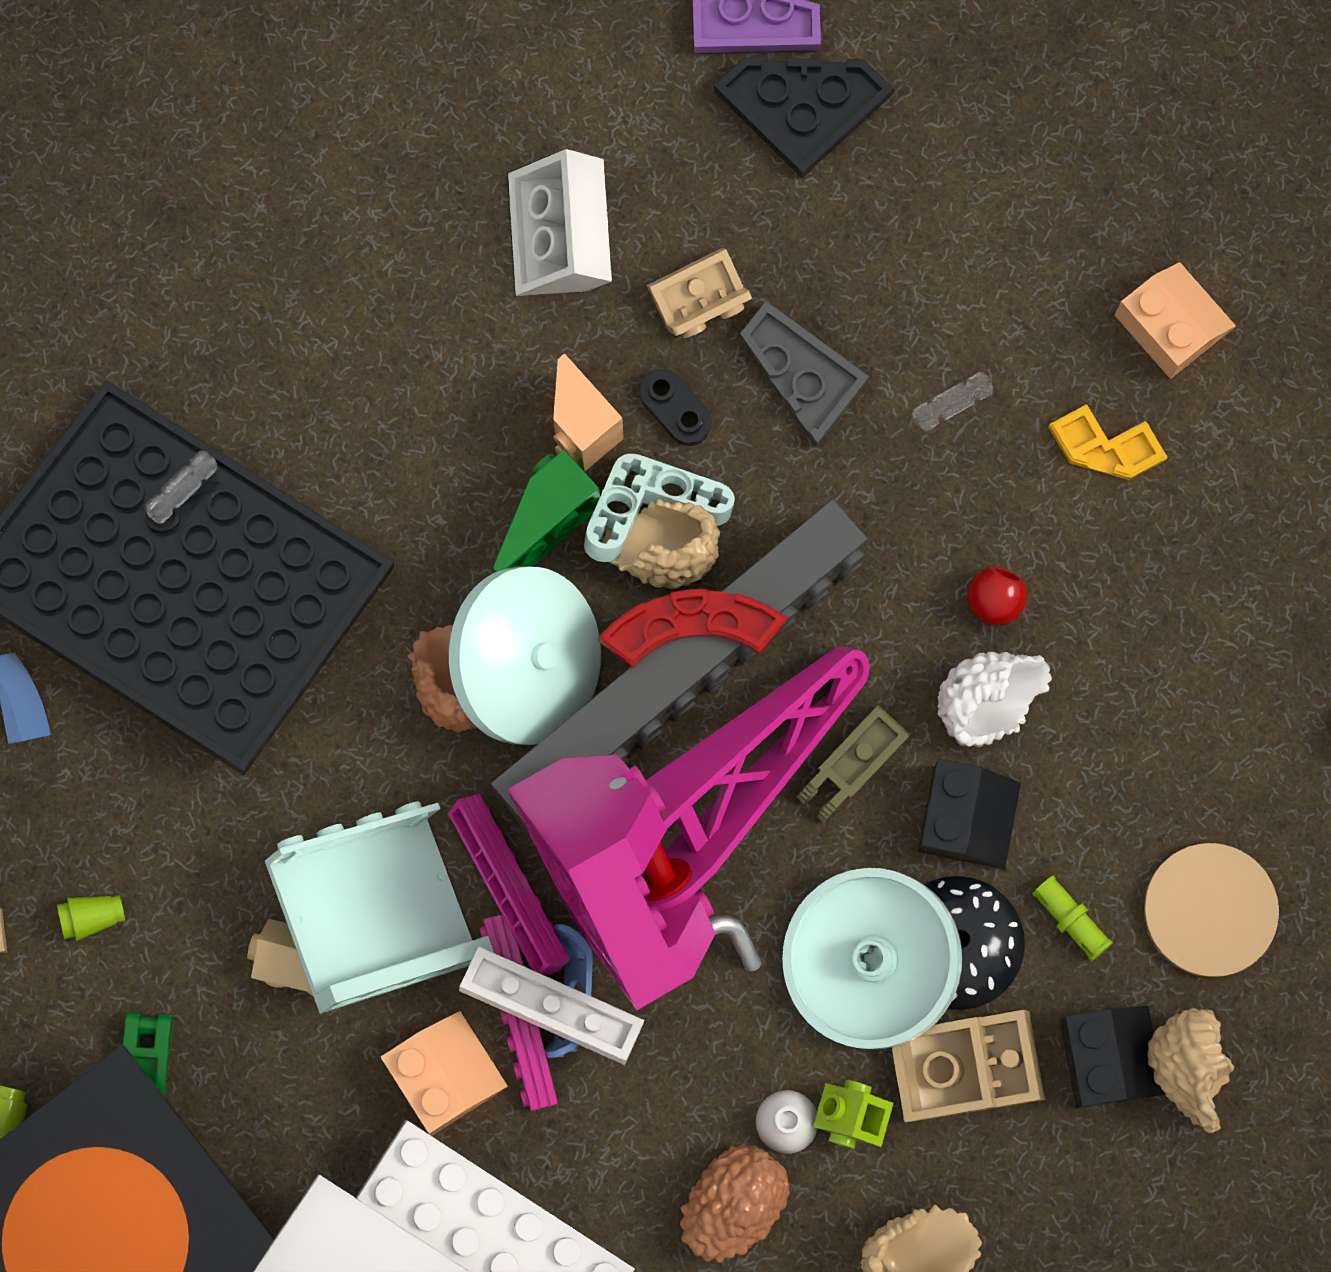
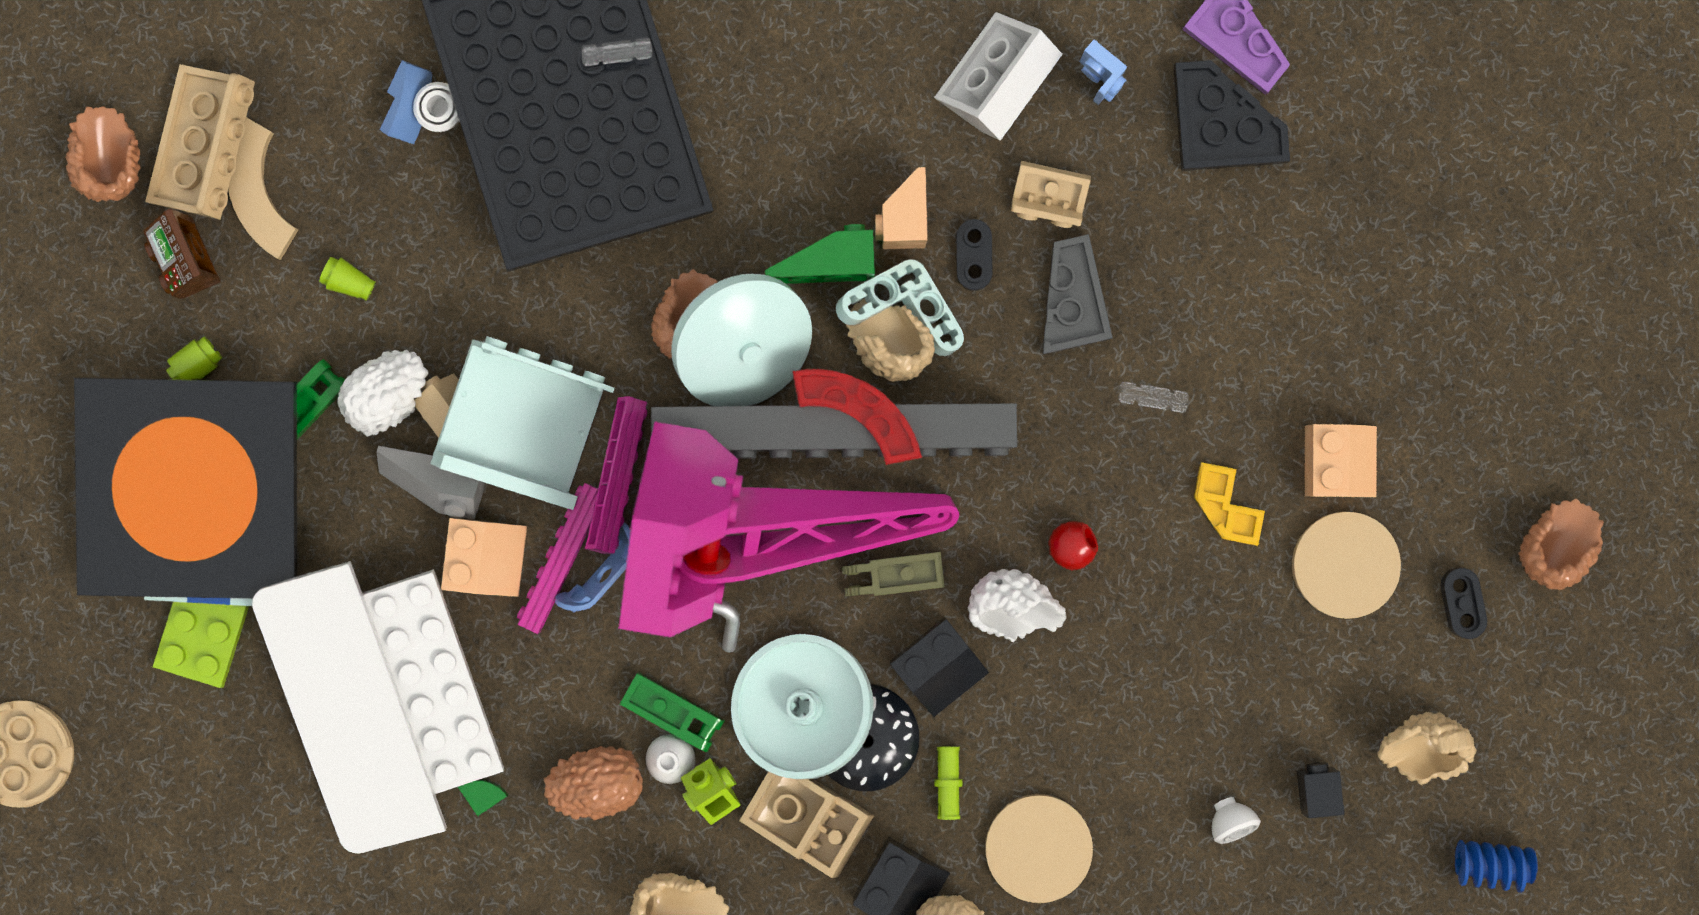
camera: 40 degrees right, 10 degrees up
white plate [459,947,644,1065] -> none
none -> white piece [337,350,428,436]
none -> light grey slope [377,446,485,520]
none -> white brick [413,82,459,132]
none -> green plate [619,672,725,752]
none -> light blue bracket [1080,40,1127,105]
none -> tan tile [1292,512,1401,619]

